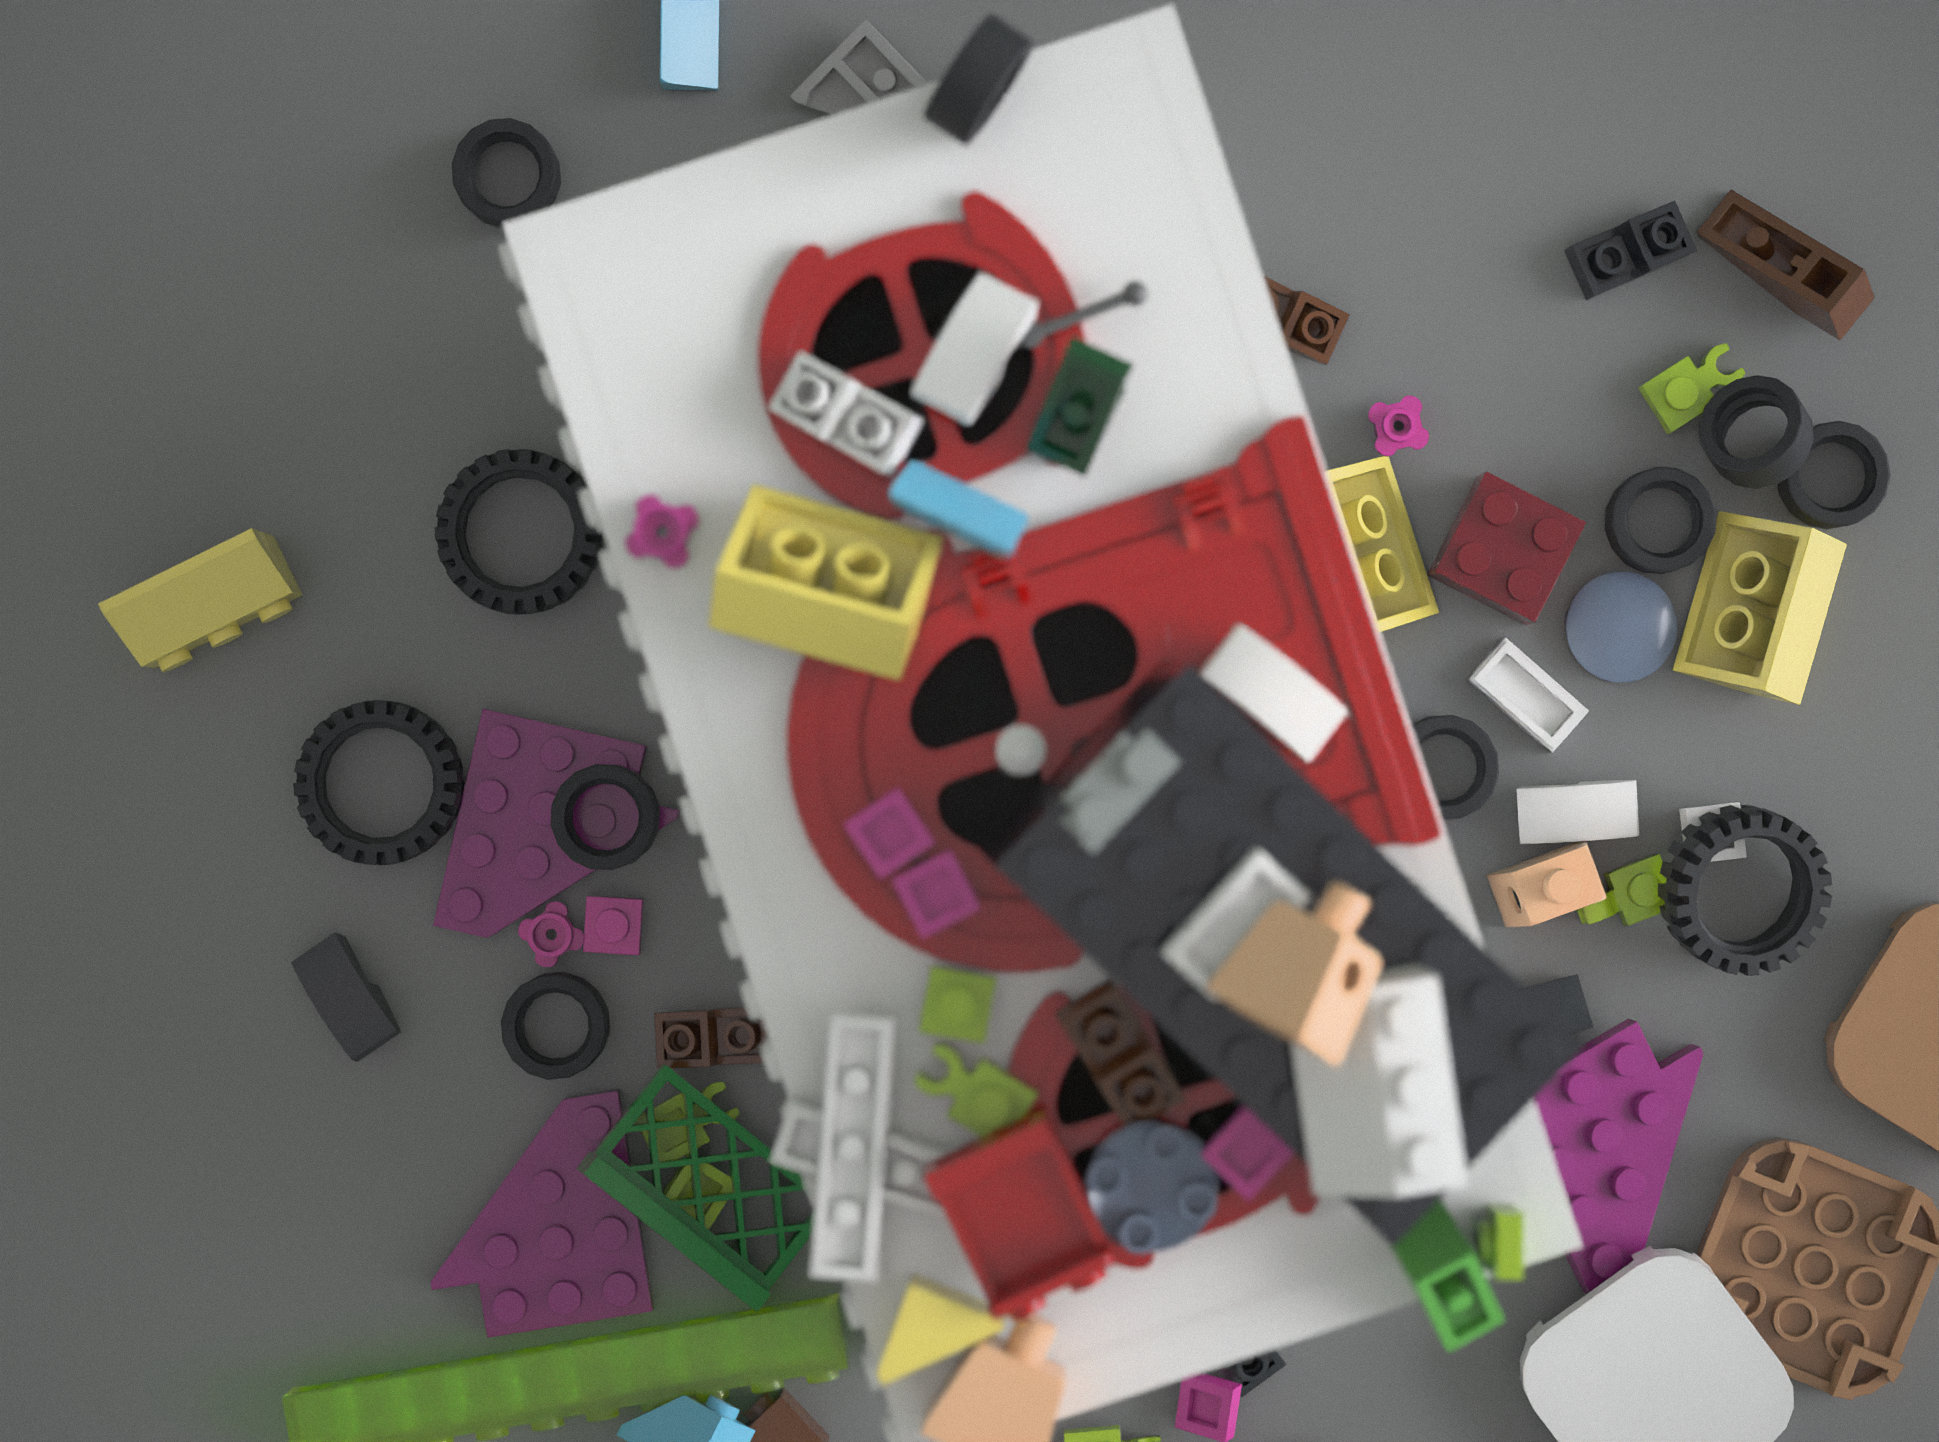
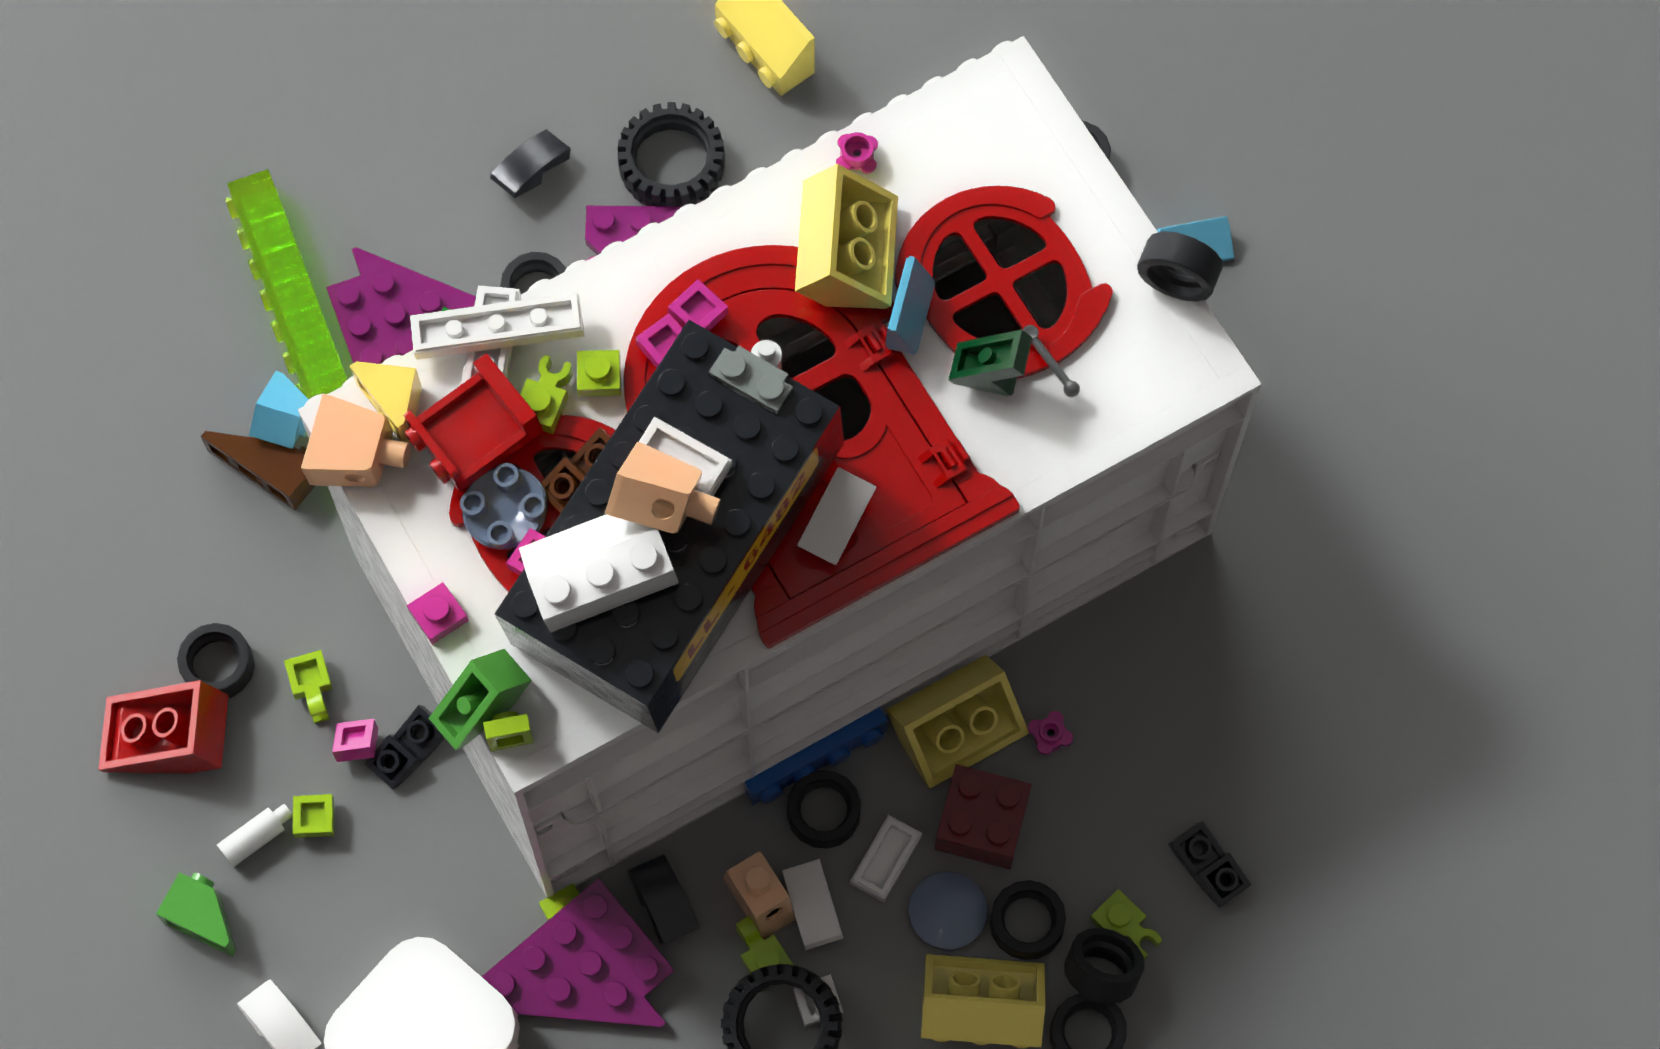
camera: 75 degrees right, 20 degrees down
white slope [768,351,924,478] -> none
white slope [912,272,1038,425] -> none
reddish brown slope [1262,275,1350,365] -> none
reddish brown slope [1697,190,1875,341] -> none
none -> dark pink plate [406,582,469,645]

